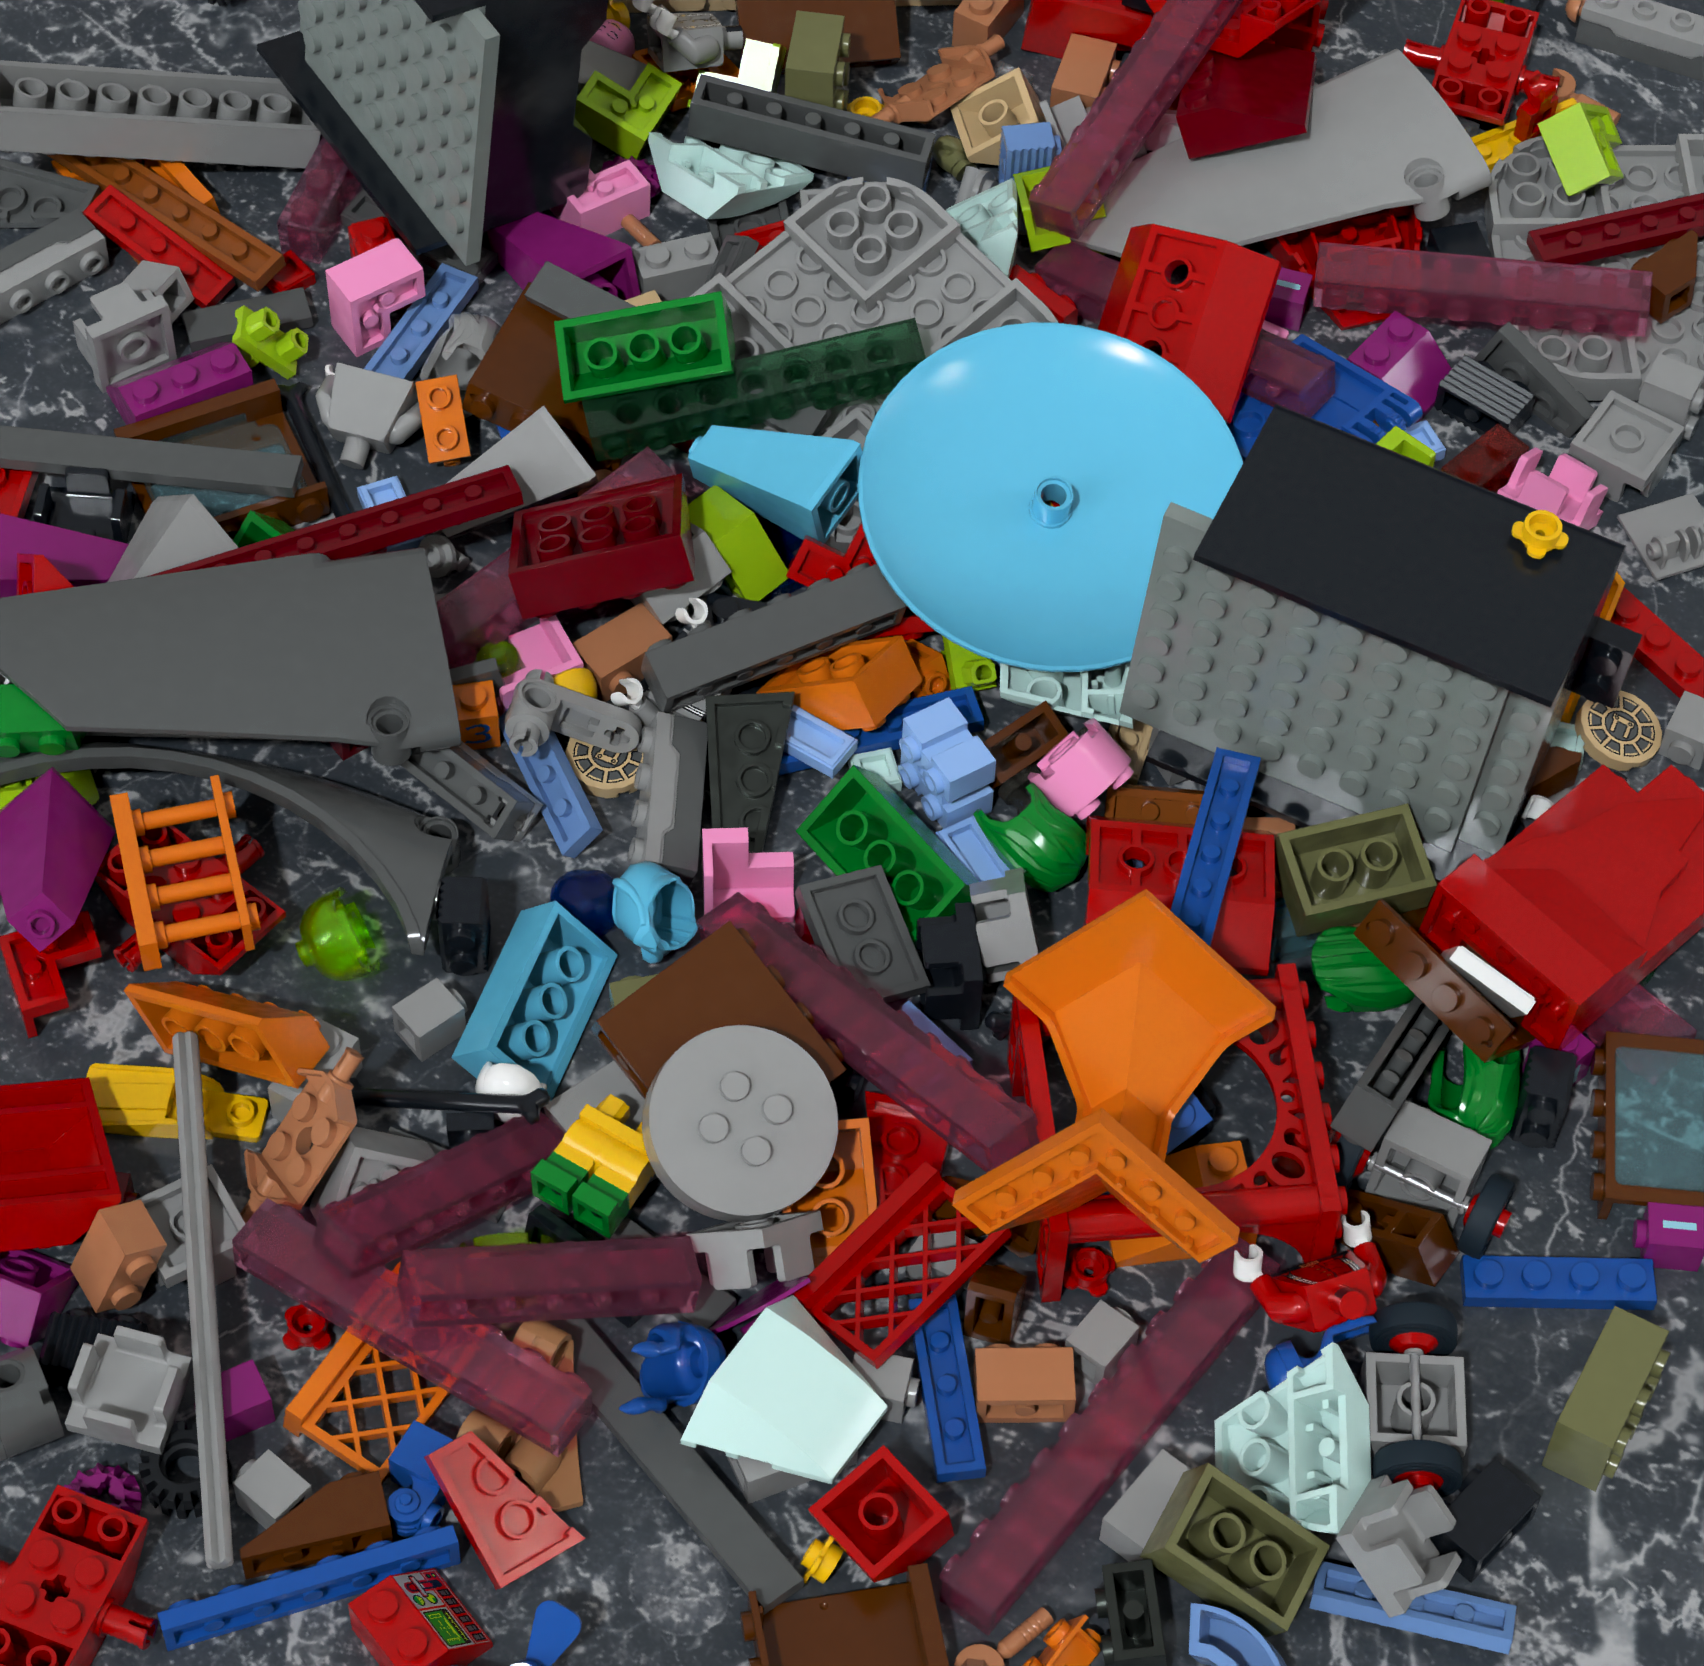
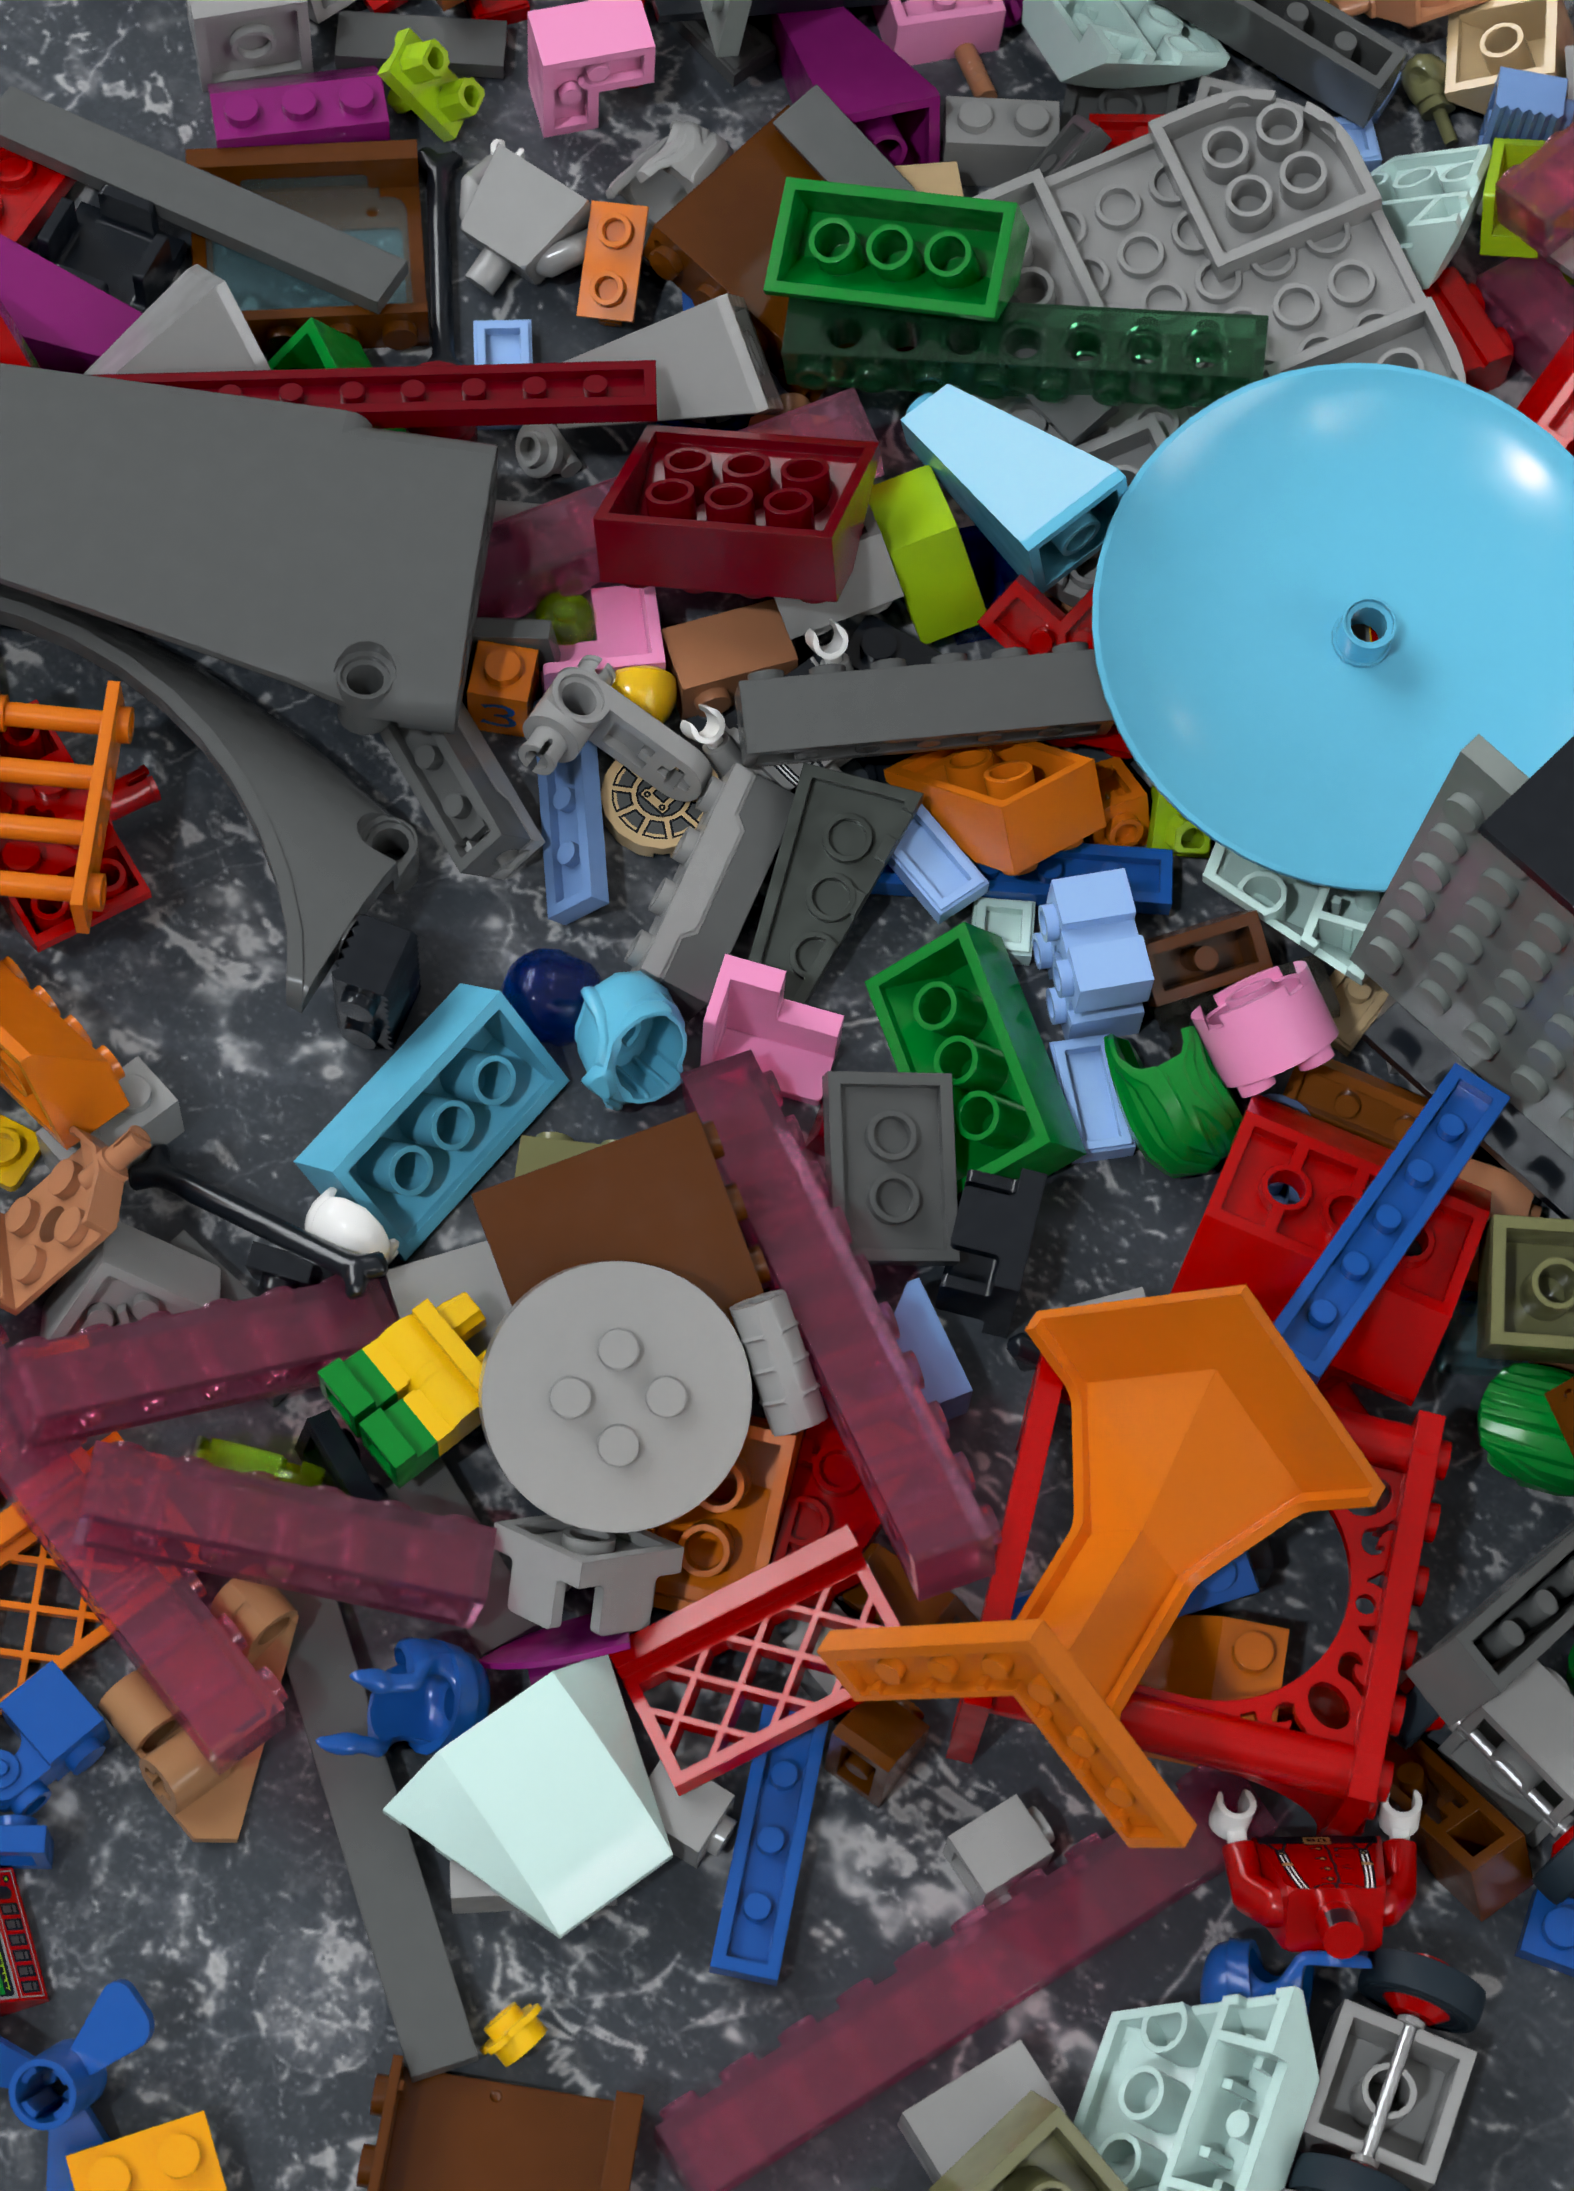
camera: 15 degrees right, 10 degrees up
clear neon green cylinder [295,887,380,982] -> none
medium blue plate [364,263,479,381] -> none
light grey brick [392,978,468,1062] -> none
wing [424,1431,585,1590] -> none
red slope [808,1445,954,1583] -> none
light grey plate [955,166,998,204] -> none
light grey panel [969,867,1040,983] -> none
nougat brick [973,1343,1076,1423] -> none
red plate [1063,1247,1116,1297] -> none
none -> light grey axle [729,1289,828,1436]

